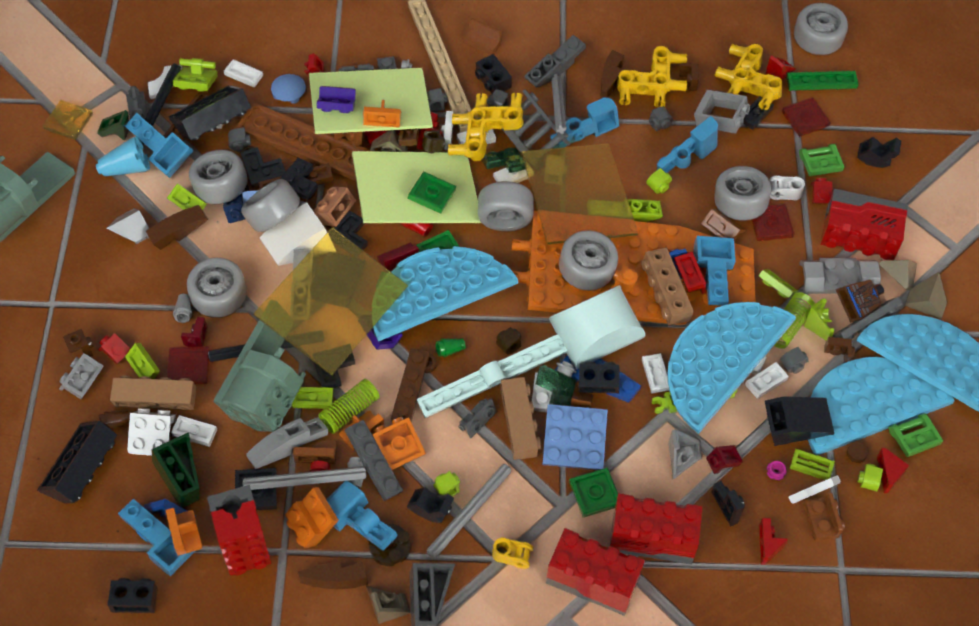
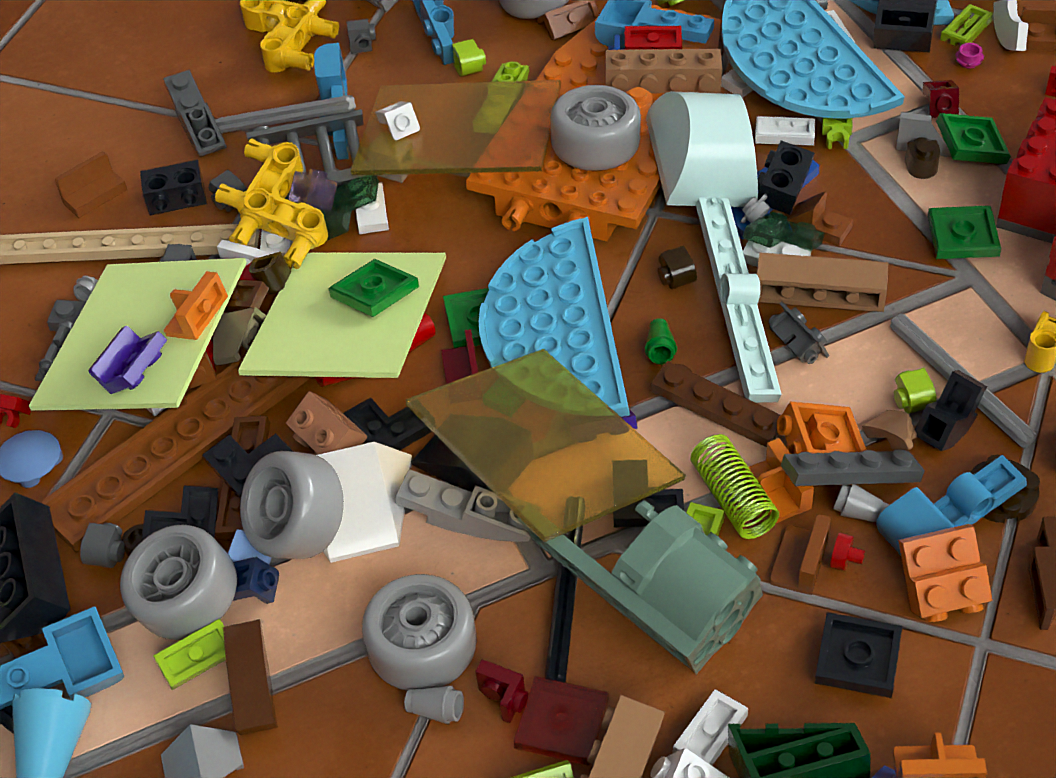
camera: 65 degrees left, 10 degrees down
red piece [207,485,271,576] -> none
light grey axle [243,467,366,490] -> none
light grey slope [246,417,328,469] -> none
light grey wheel [478,181,534,231] -> none
medium blue plate [542,404,608,470] -> none
reddish brown slope [601,50,624,98] -> none
black plate [711,481,745,527] -> none
none -> clear purple brick [289,169,338,211]
none -> white bracket [375,101,420,140]
none -> medium nougat slope [862,410,917,450]
none -> dark brown plate [905,137,940,179]
none -> green plate [936,113,1011,164]

